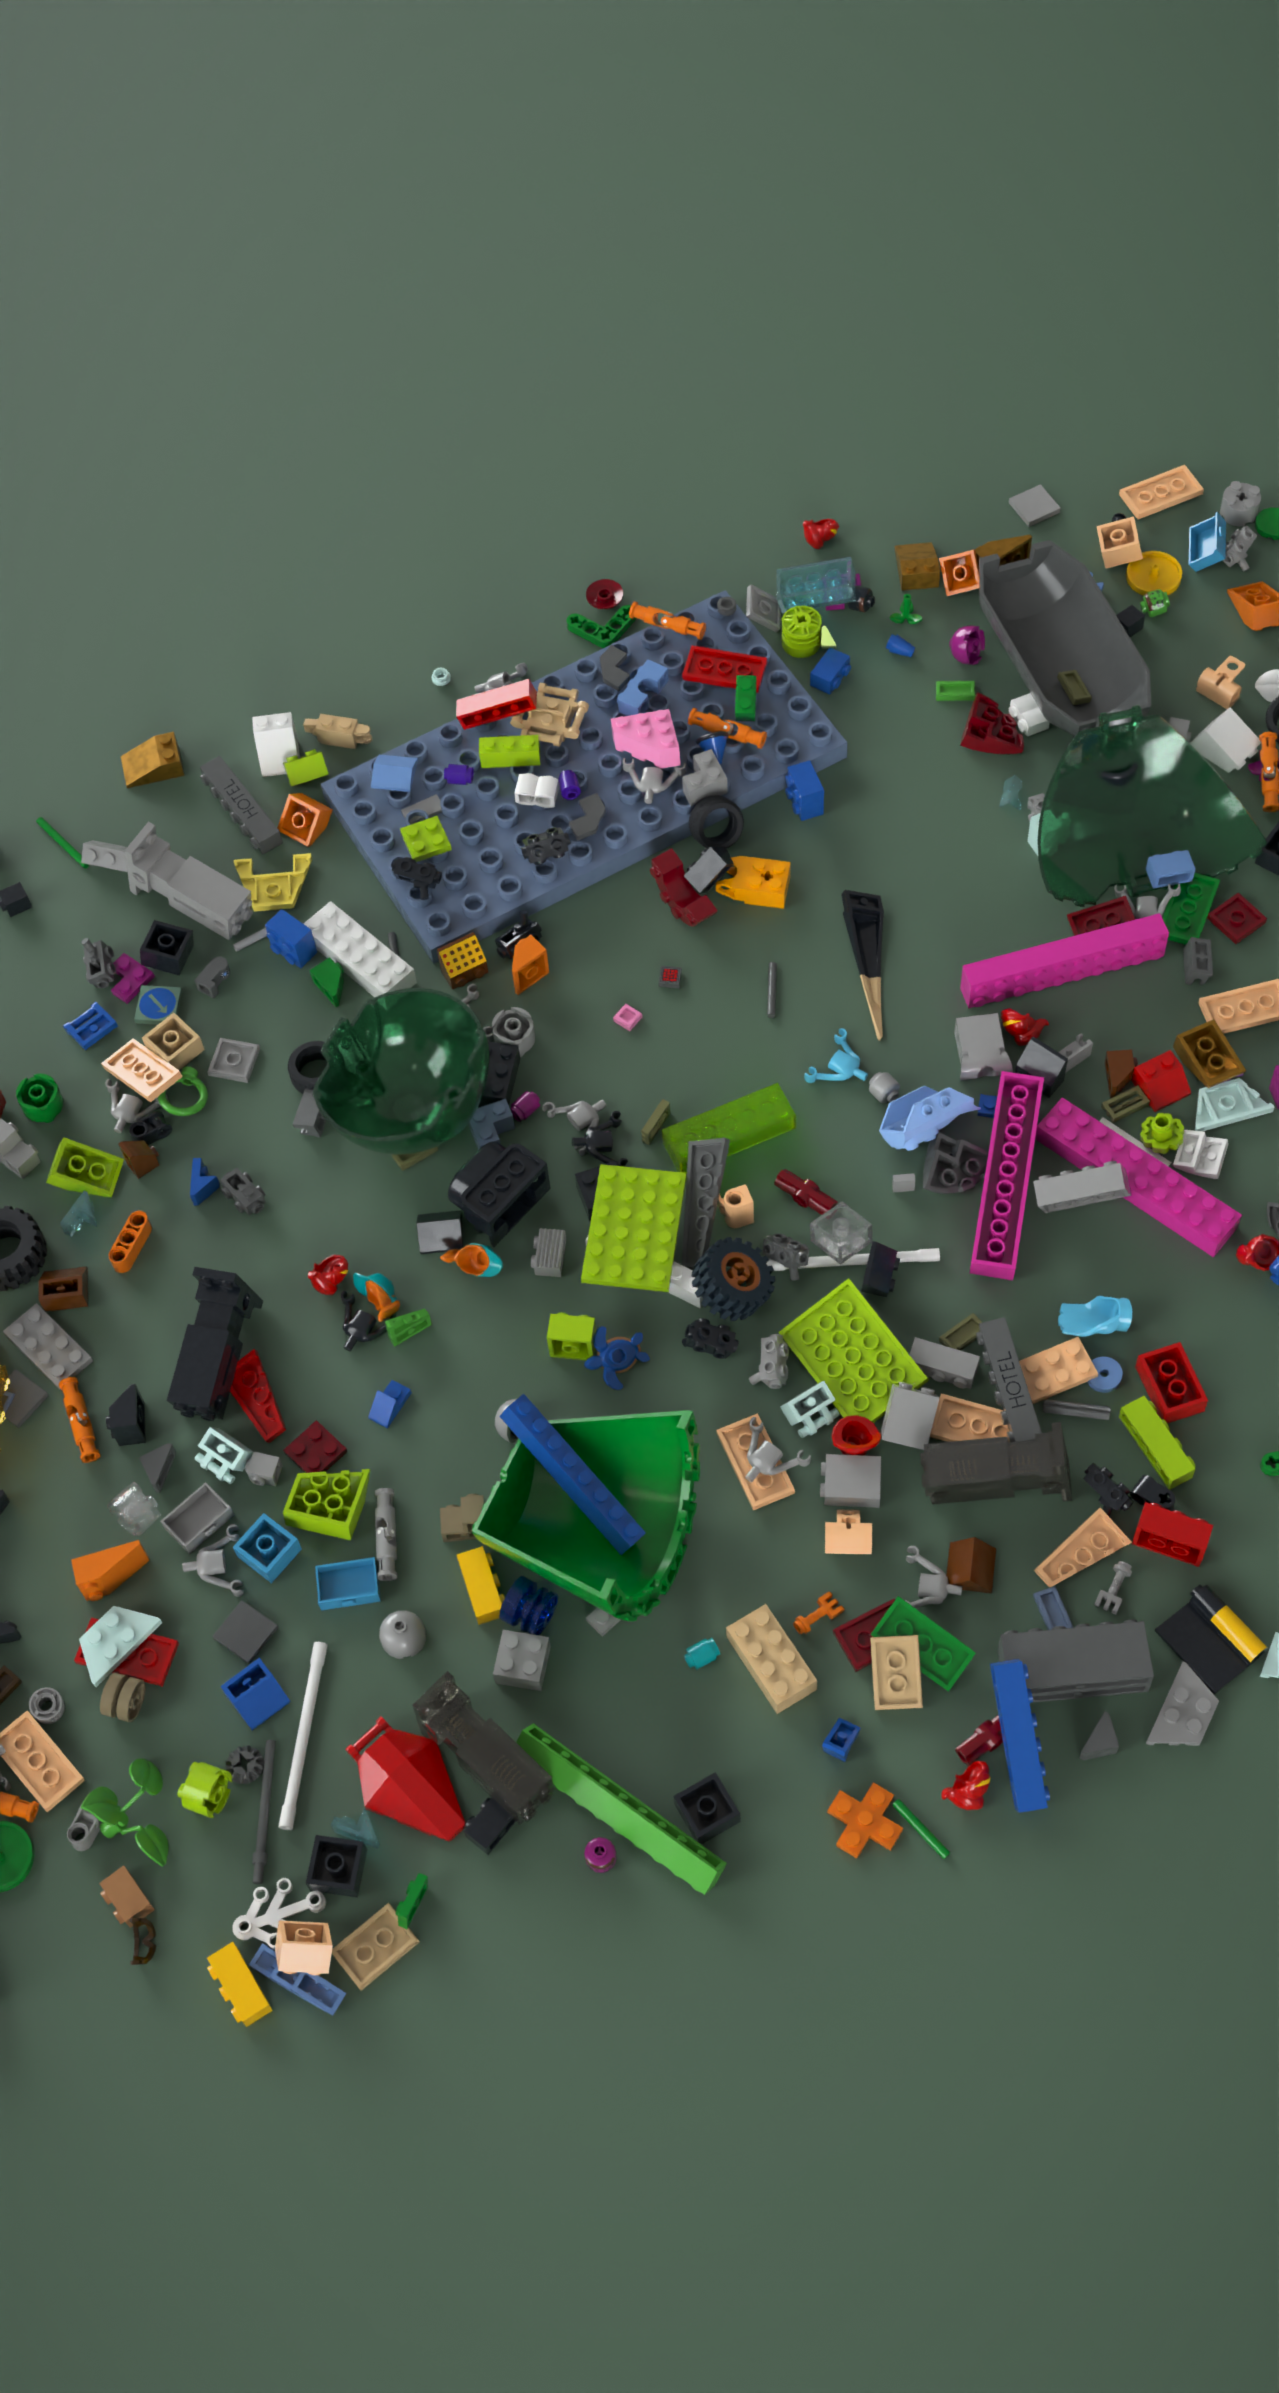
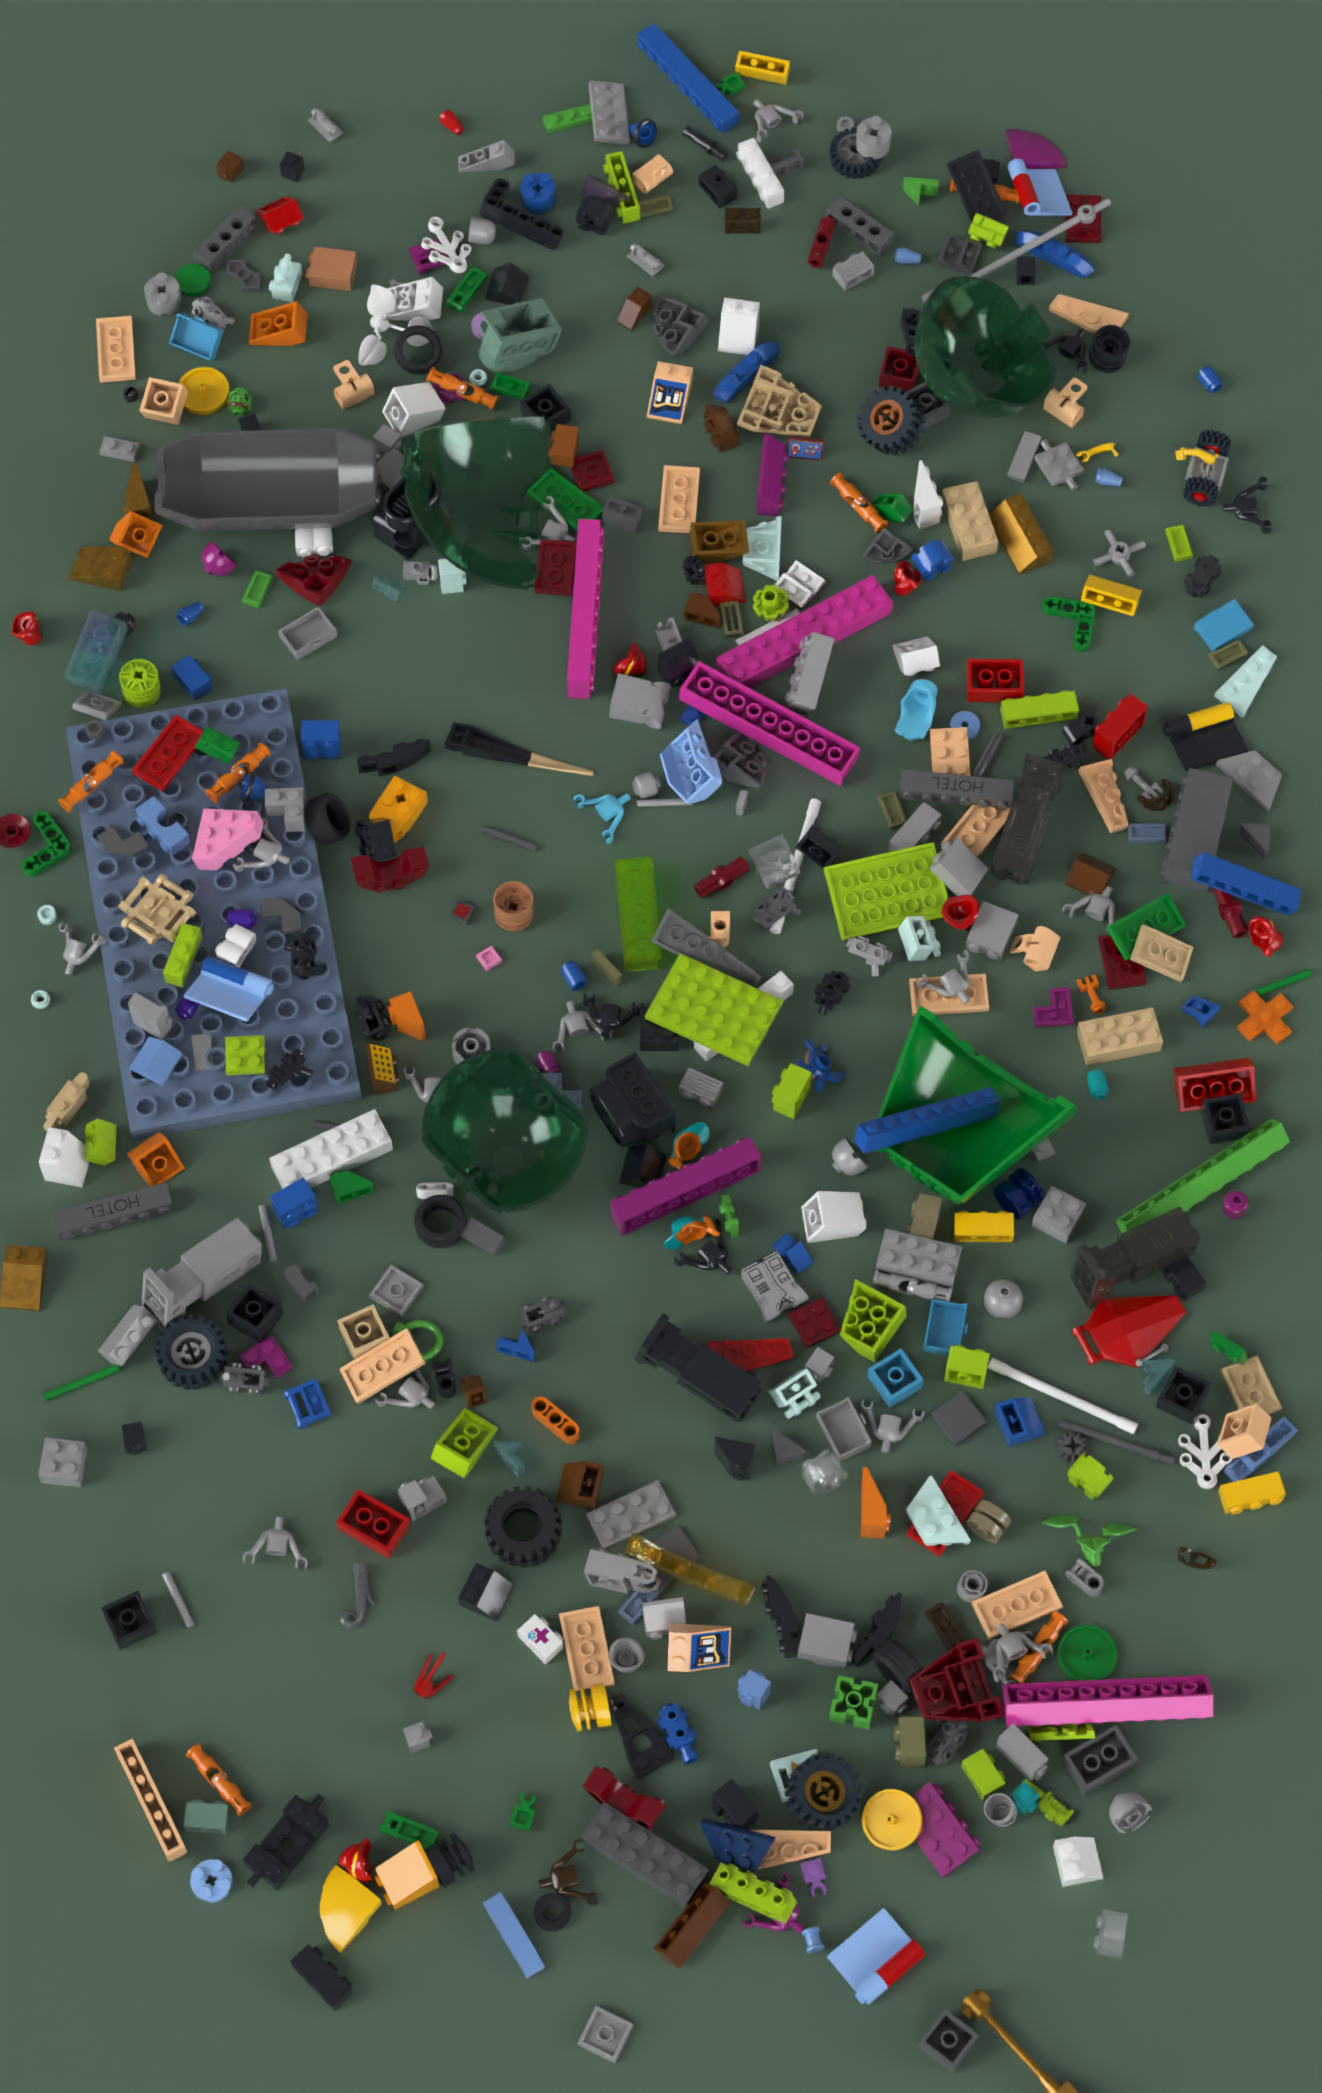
camera: 75 degrees left, 5 degrees up
green brick [16,1073,64,1123] -> none
orange piece [59,1377,100,1463] -> none
medium nougat brick [99,1865,155,1928] -> none
tile [134,985,182,1025] -> none
light yellow wing [234,853,312,912] -> none
red hair [308,1255,349,1295] -> none
brick [456,679,537,730] -> none
black wheel [691,1237,775,1321] -> none
yellowish green slope [821,626,836,649] -> none
green plant [889,594,923,624] -> none
light grey tile [1009,484,1061,527] -> none
olive tile [1057,670,1092,705] -> none
medium blue brick [1146,850,1196,889] -> none
none -> light aqua tile [37,905,57,925]
none -> light grey plate [99,436,140,462]
none -> light grey container [128,992,172,1040]
none -> black wheel [155,1314,228,1390]
none -> light blue door [184,956,274,1022]
none -> light grey container [278,607,338,661]
none -> black slope [357,739,431,777]
none -> nougat wheel [493,881,534,932]
none -> dark orange brick [548,424,579,467]
none -> blue brick [561,961,588,992]
none -> magenta brick [610,1137,761,1236]
none -> light grey bar [637,798,693,807]
none -> black gear [682,556,705,585]
none -> light grey piece [741,1250,809,1323]
none -> white slope [801,1191,866,1243]
none -> light grey brick [876,1228,962,1288]
none -> white slope [892,636,940,676]
none -> lime brick [944,1345,990,1389]
none -> magenta plate [1033,987,1074,1028]
none -> light grey hinge [1136,1344,1169,1366]
none -> dark brown helmet [1137,778,1172,811]
none -> red slope [1173,1058,1256,1112]

